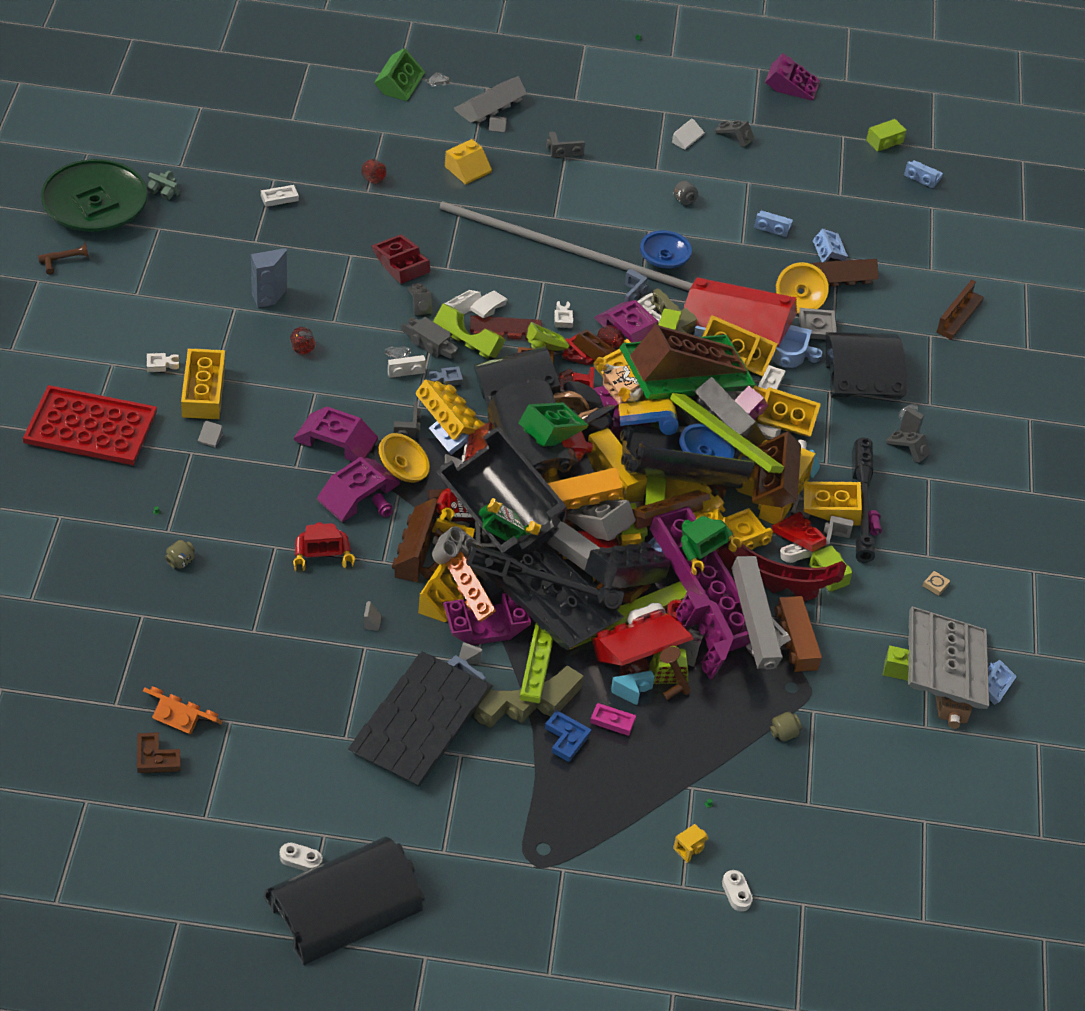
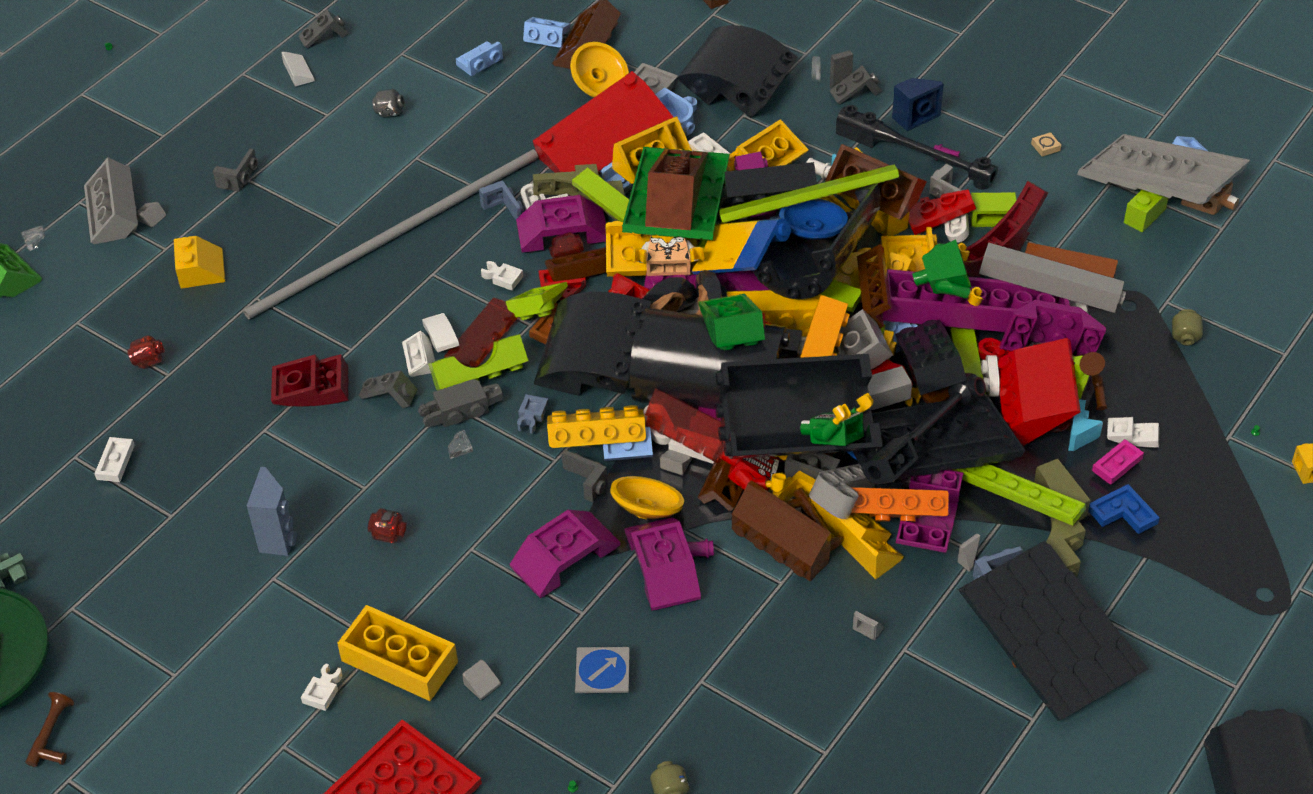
camera: 55 degrees left, 0 degrees up
red torso [293,522,355,571] -> none
white plate [388,355,426,378] -> none
blue dish [640,230,692,269] -> none
yellow slope [803,482,862,525] -> none
none -> piece [575,647,629,693]
none -> dark blue slope [892,78,944,132]
none -> white slope [1107,417,1159,447]

